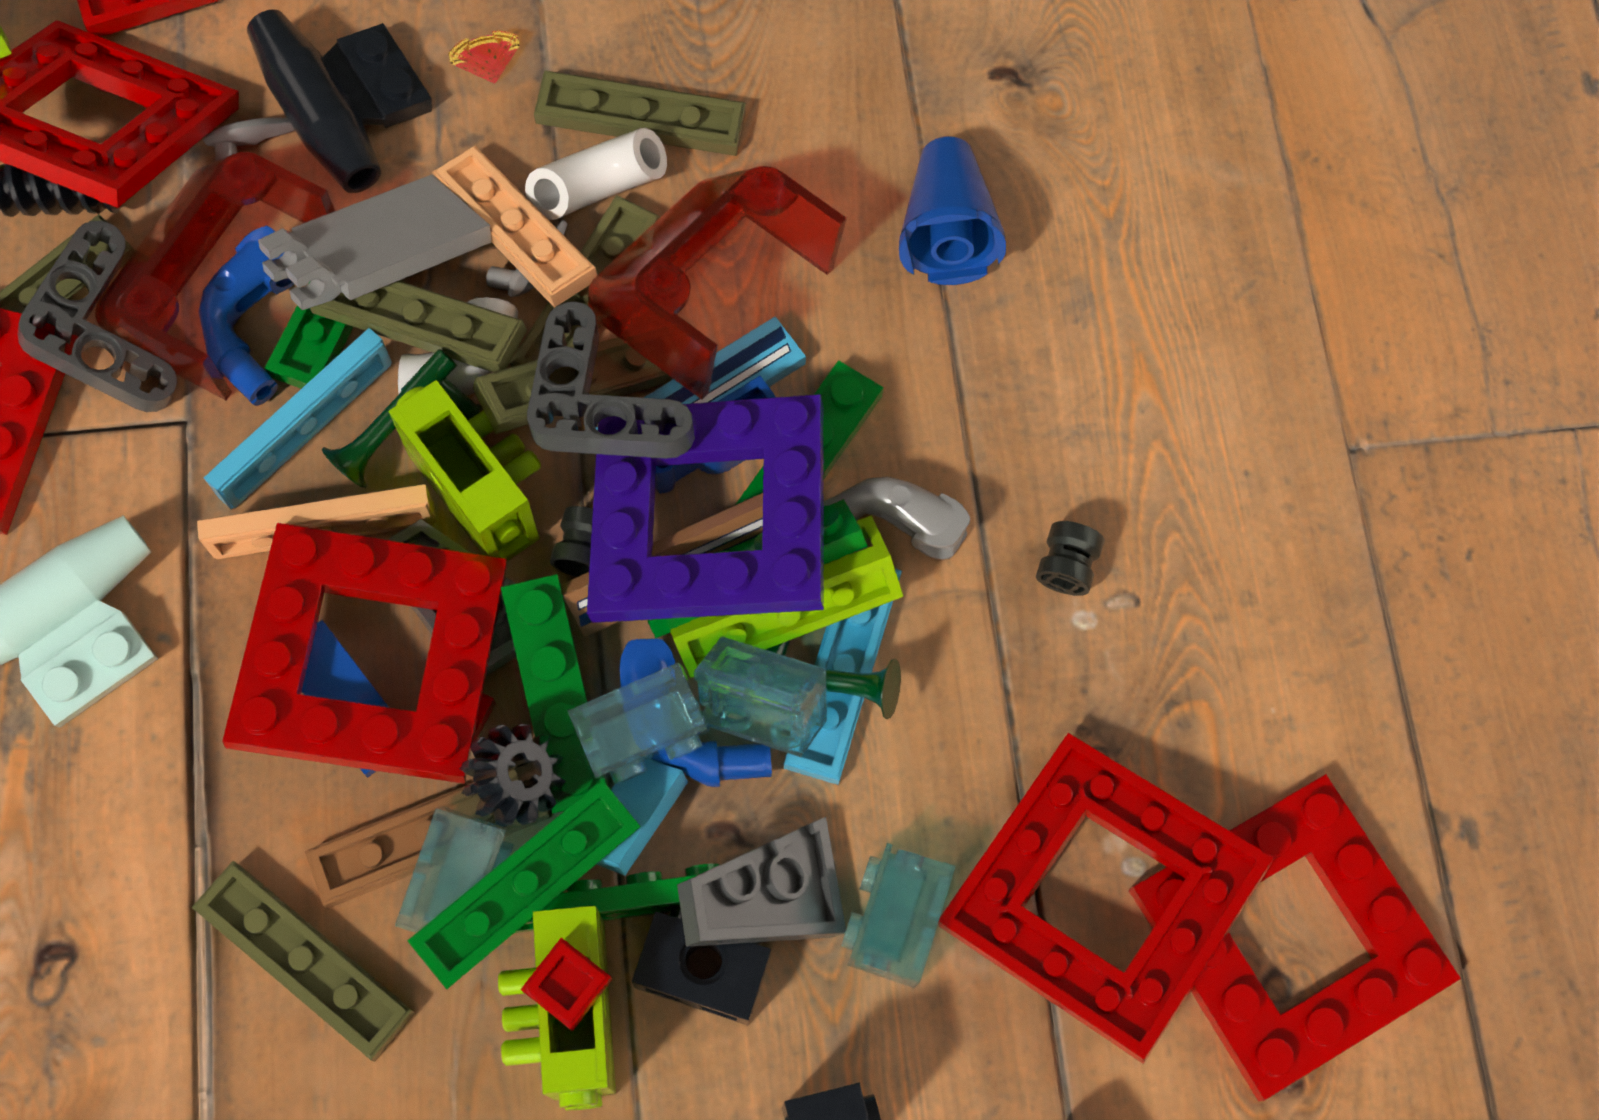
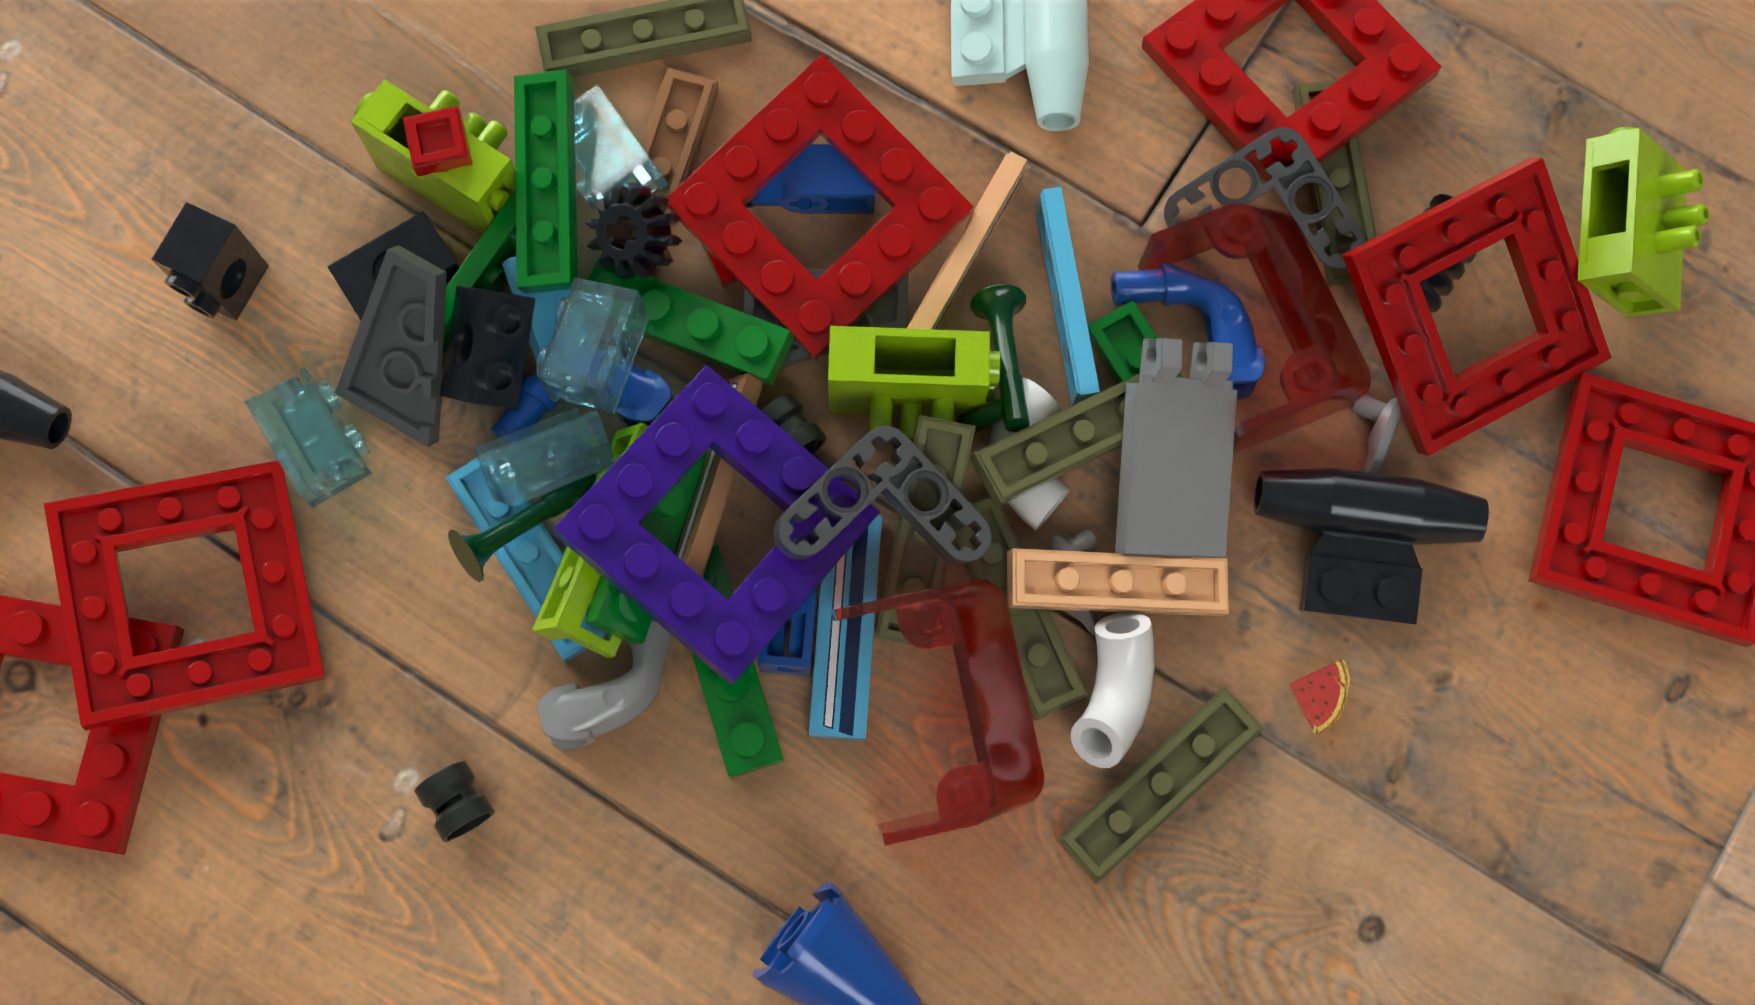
camera: 130 degrees right, 5 degrees up
none -> black brick [440,286,536,410]

